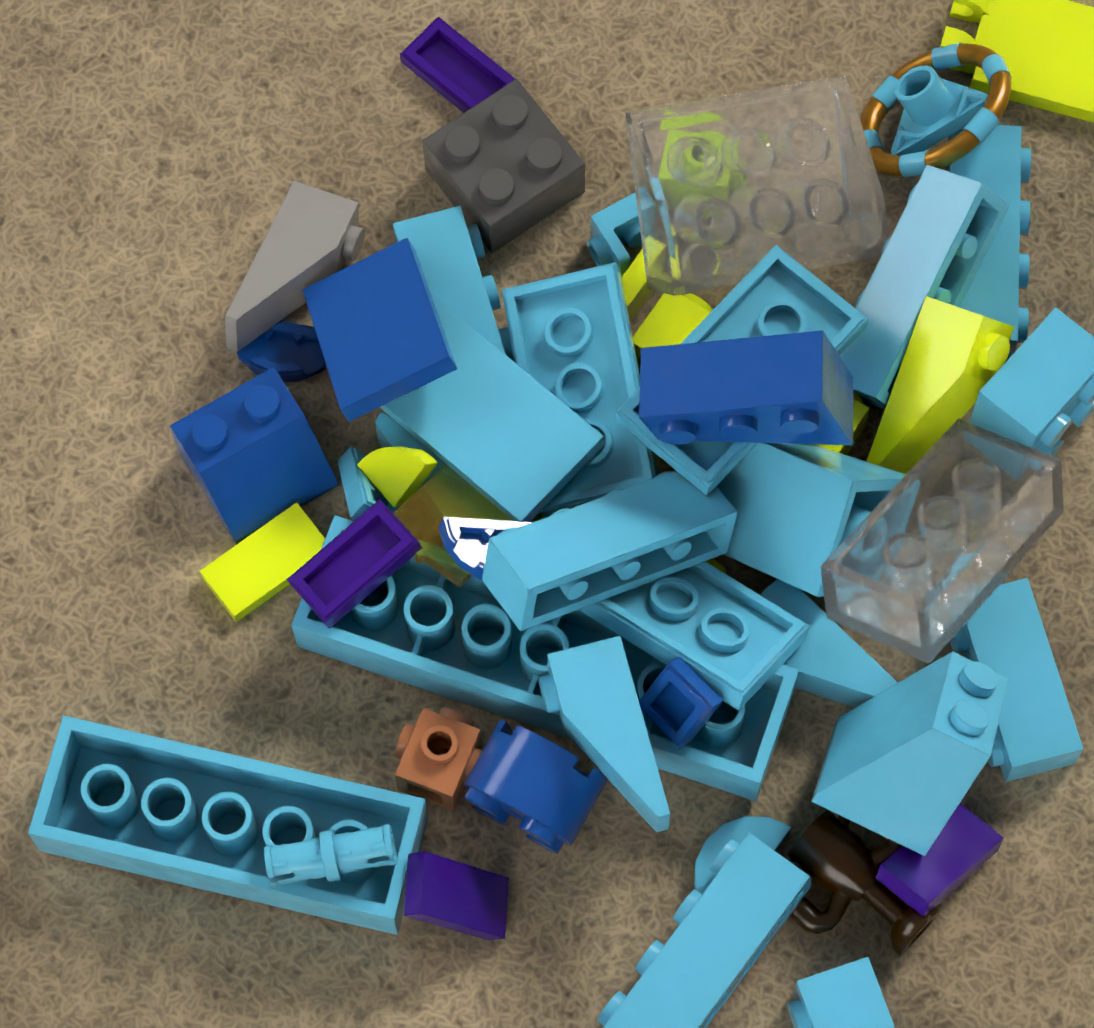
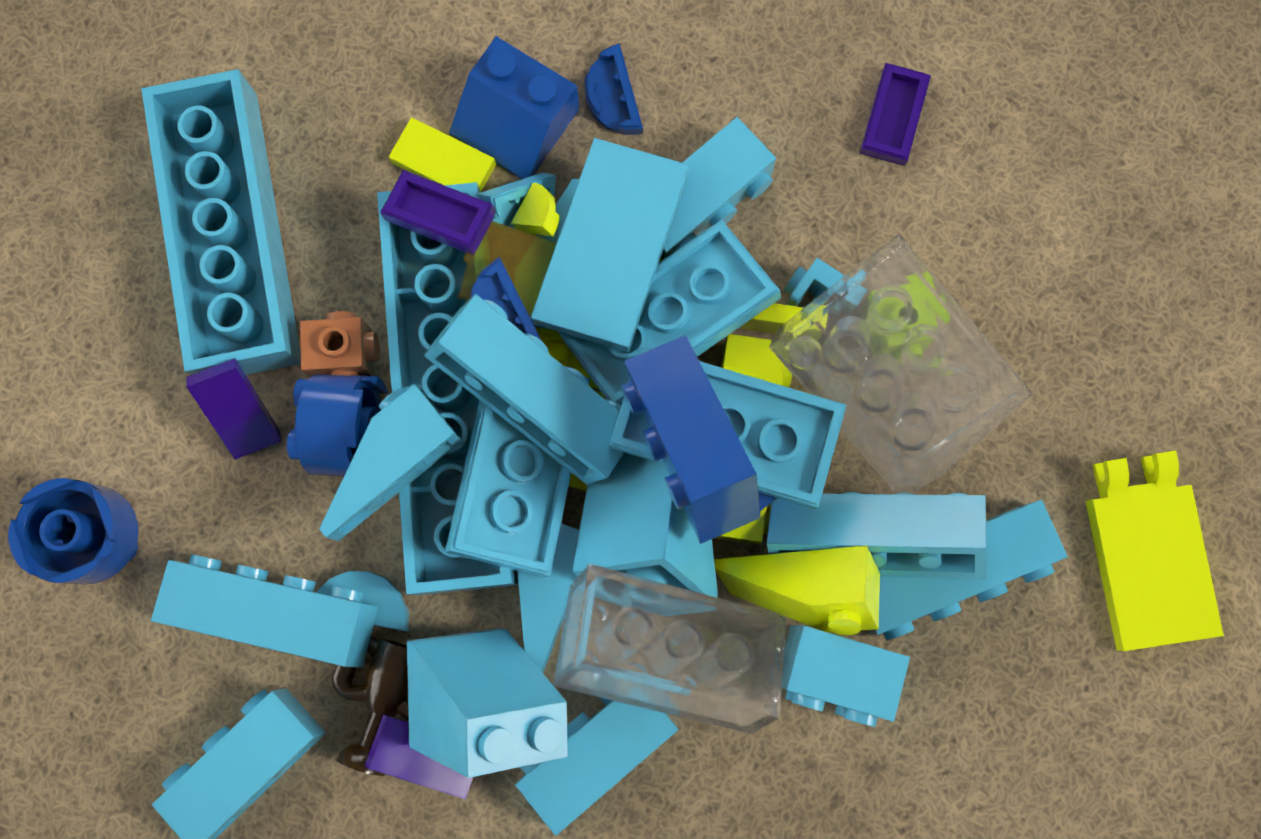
camera: 65 degrees right, 10 degrees up
light grey slope [225,181,365,352] -> none
medium azure pin [264,824,397,888] -> none
blue tile [302,238,457,422] -> none
dark grey brick [422,79,585,254] -> none
blue tile [639,657,724,749] -> none
medium azure piece [857,43,1012,178] -> none

